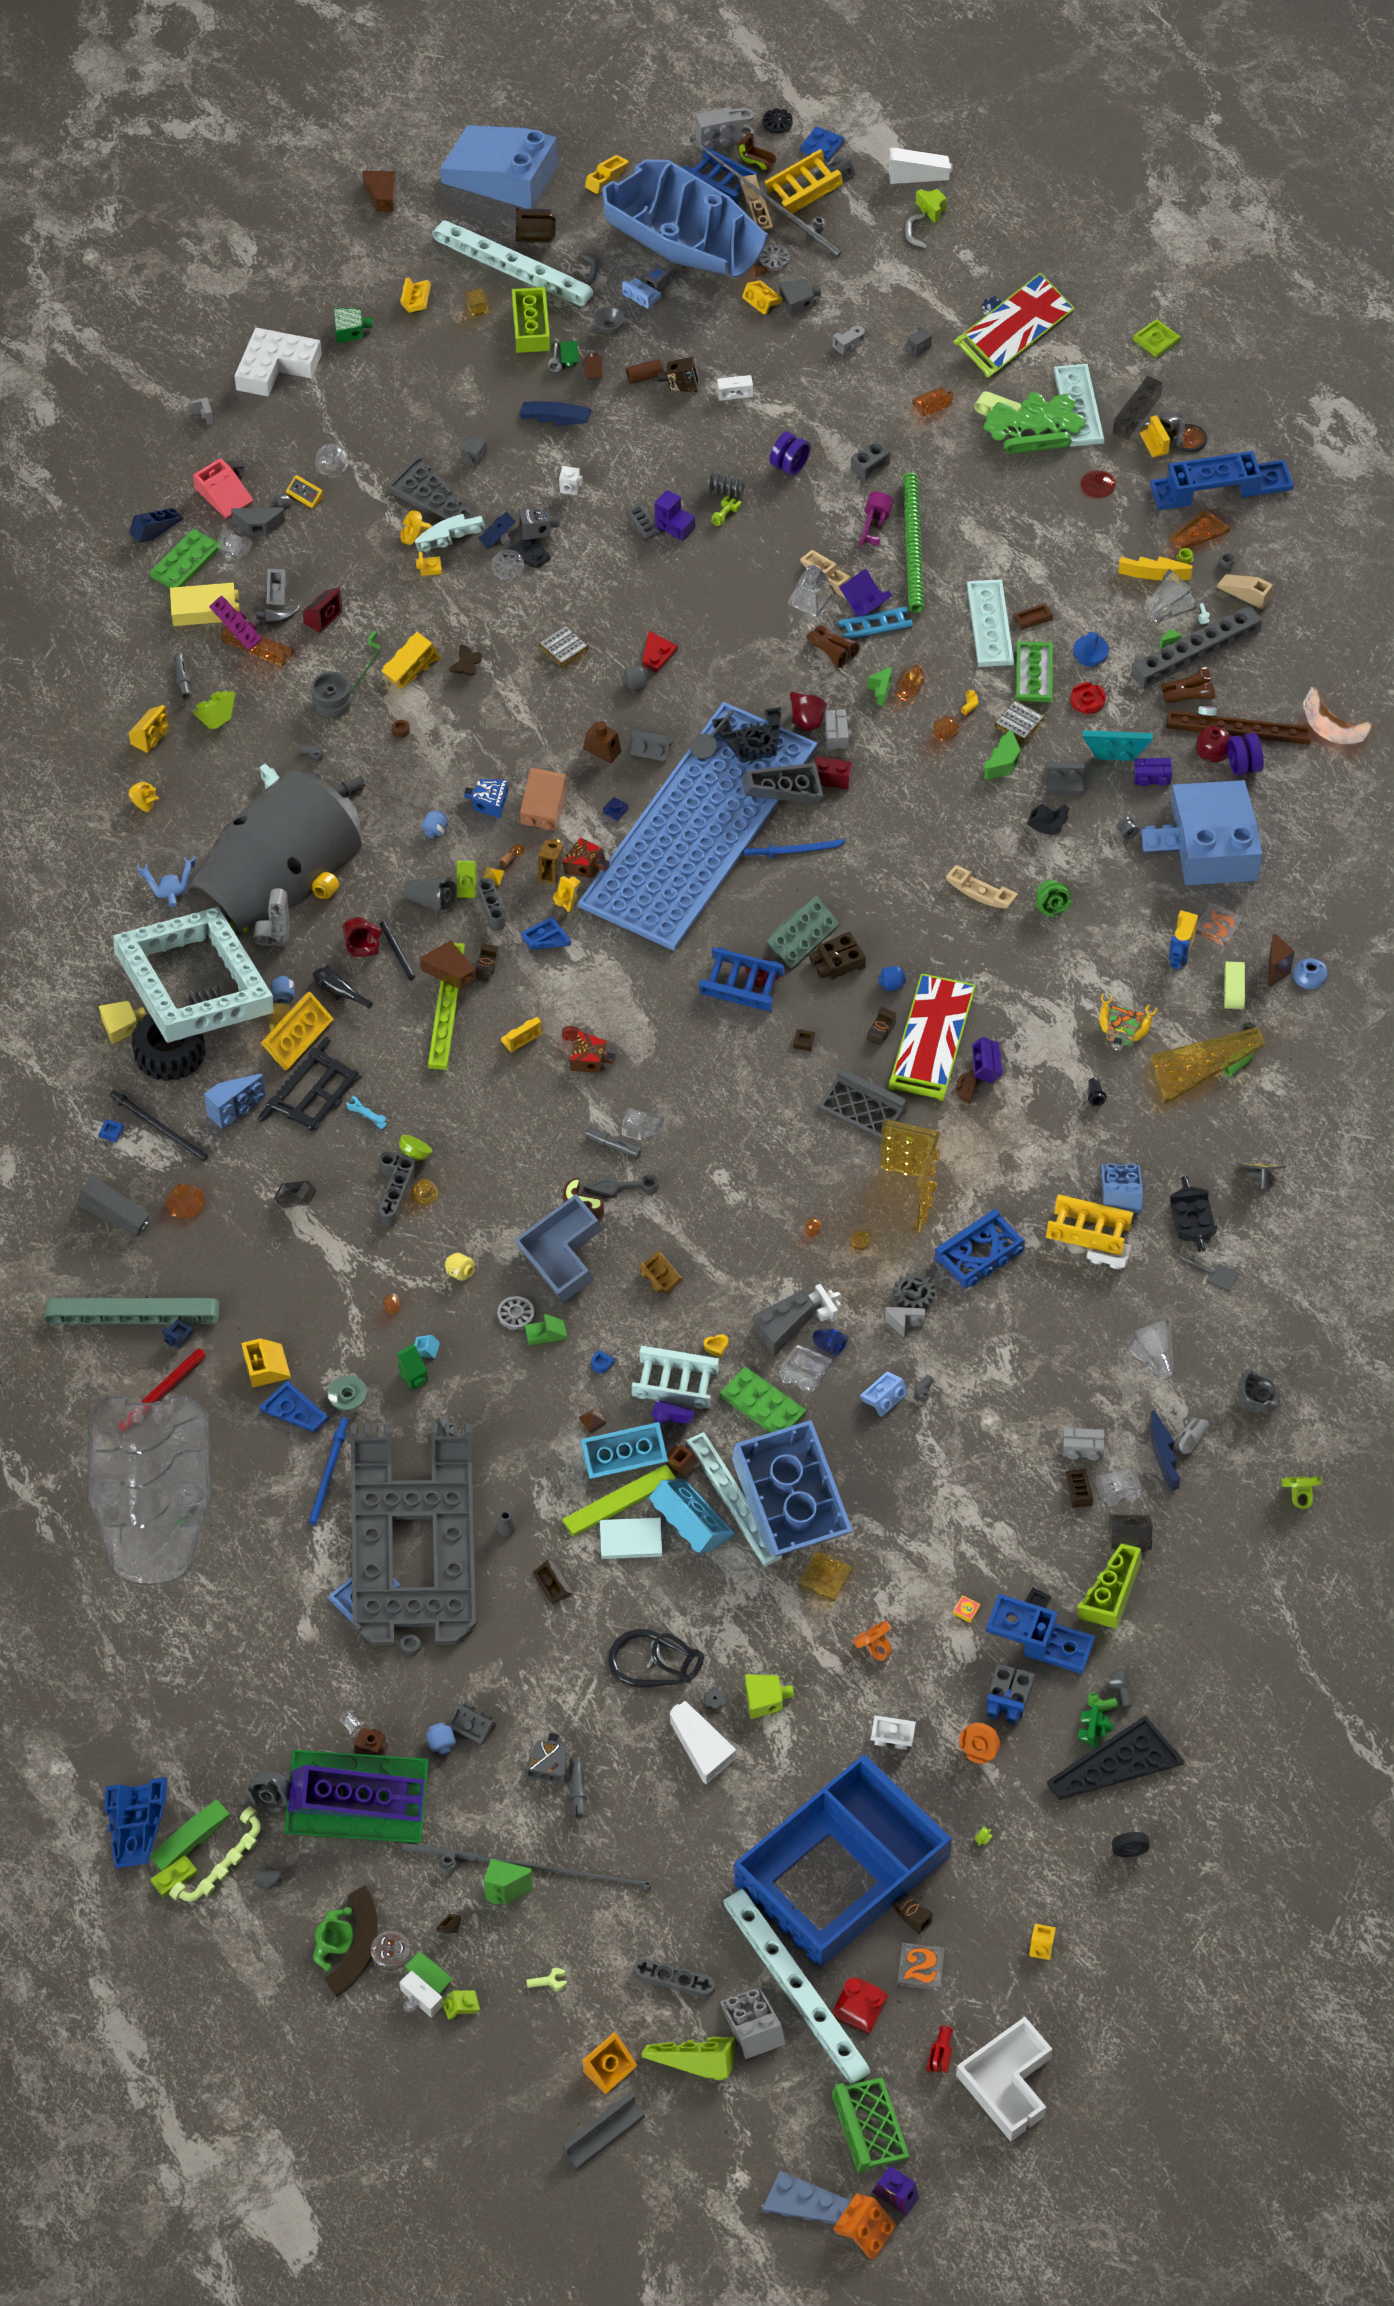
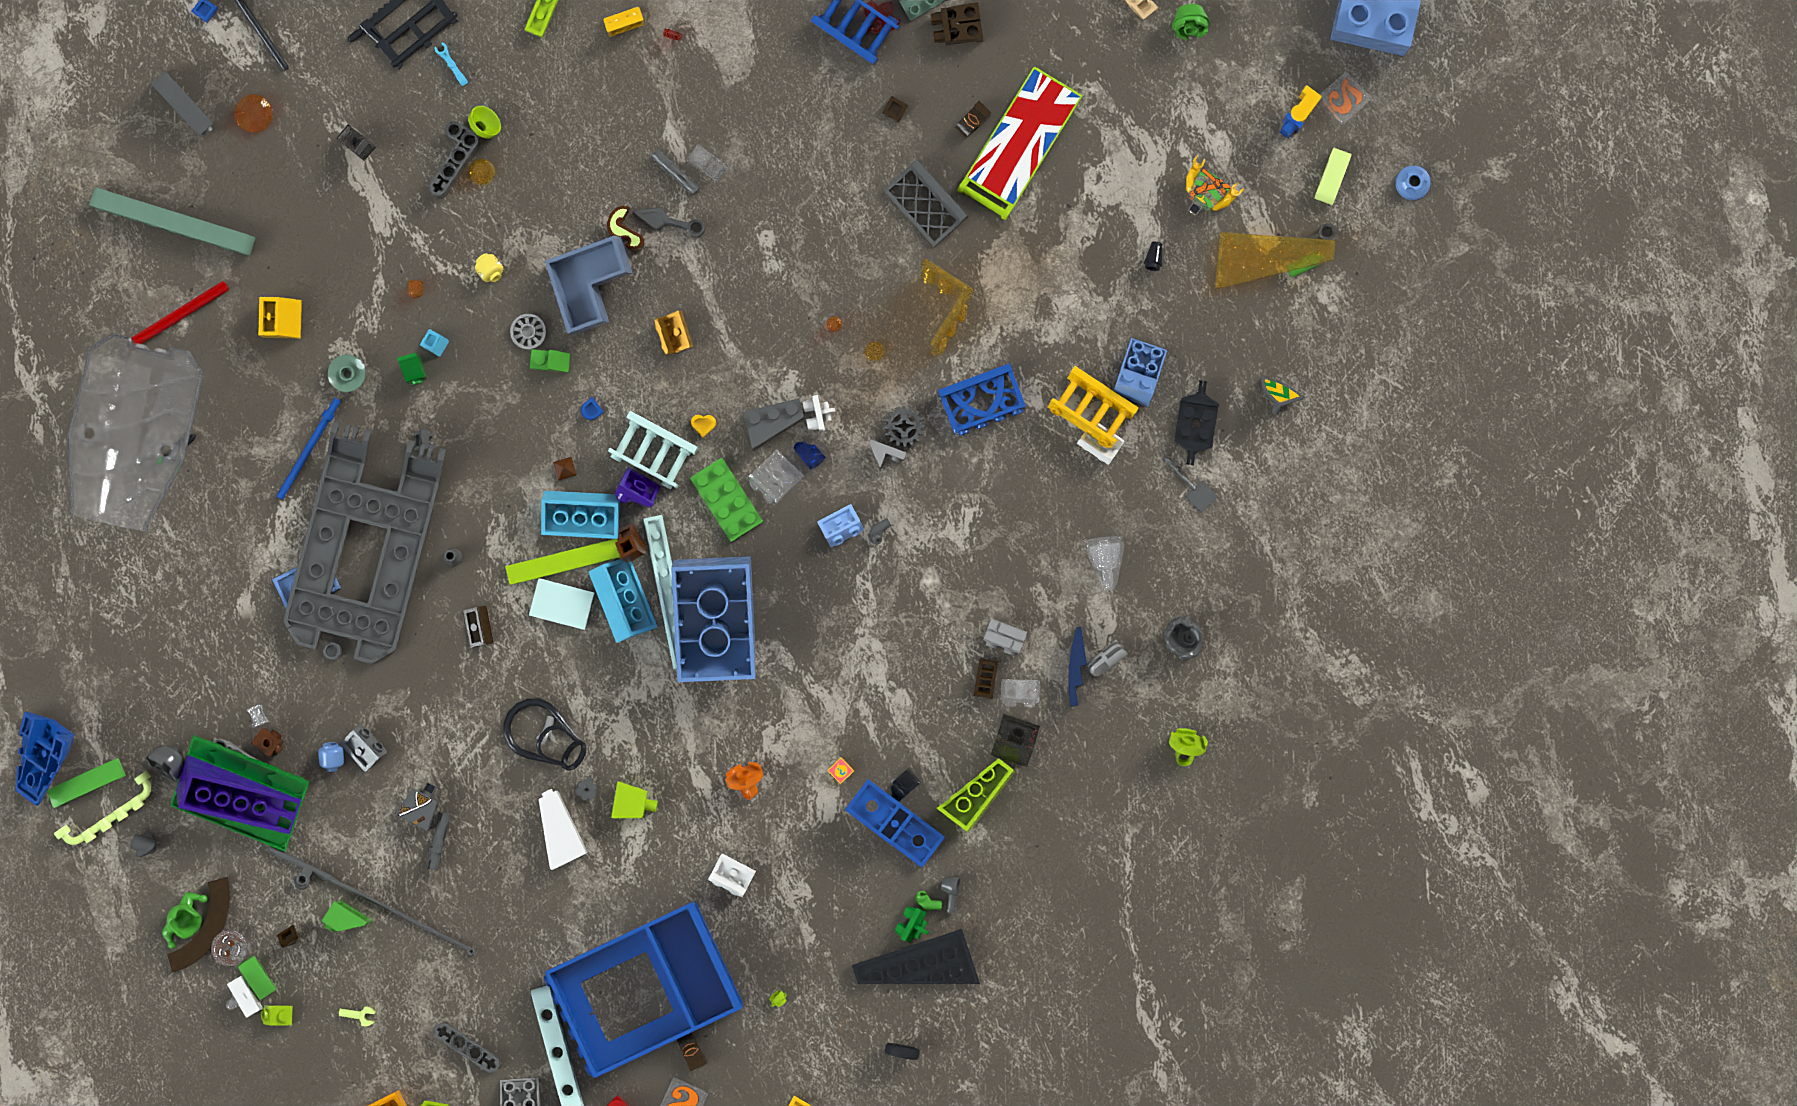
camera: 20 degrees right, 30 degrees up
lime plate [150,1855,198,1898] -> none
dark blue bracket [162,1319,194,1349] -> none
medium blue slope [204,1074,266,1129] -> none
blue wing [259,1381,329,1433] -> none
reddish brown torso [570,1031,616,1073] -> none
clear yellow plate [798,1551,853,1602] -> none
blue head [878,966,906,991] -> none
reddish brown tile [956,1070,978,1104] -> none
orange tile [959,1722,1000,1764] -> none
dark purple brick [971,1037,1003,1083] -> none
hips [986,1663,1035,1725] -> none
reddish brown slope [1268,934,1295,987] -> none

